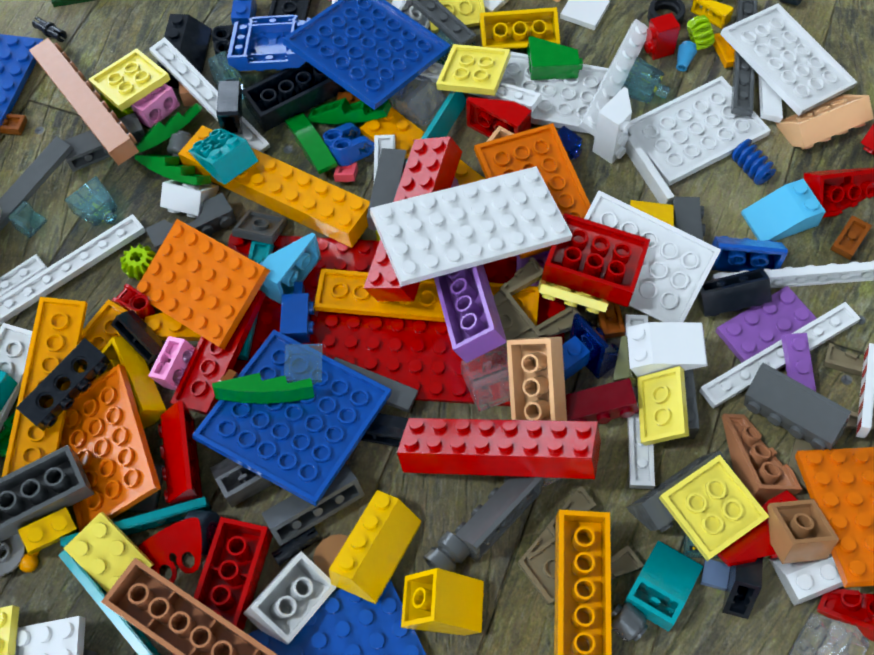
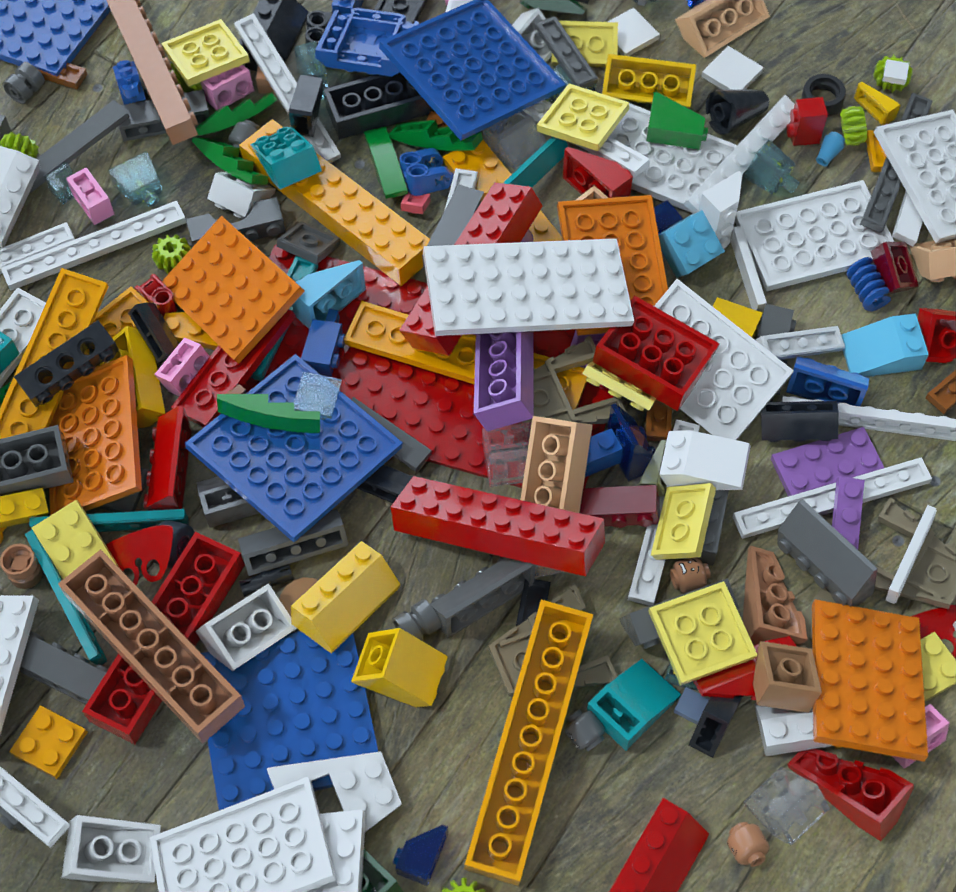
camera: 10 degrees right, 0 degrees up
none -> nougat wheel [0,544,43,589]
none -> bright pink brick [66,168,114,225]
none -> blue hinge [113,60,146,105]
none -> black tile [516,579,551,627]
none -> medium azure brick [658,210,725,278]
none -> nougat head [670,557,711,594]
none -> black cone [705,89,769,135]
none -> white tile [756,326,845,360]
none -> dark red slope [871,242,919,295]

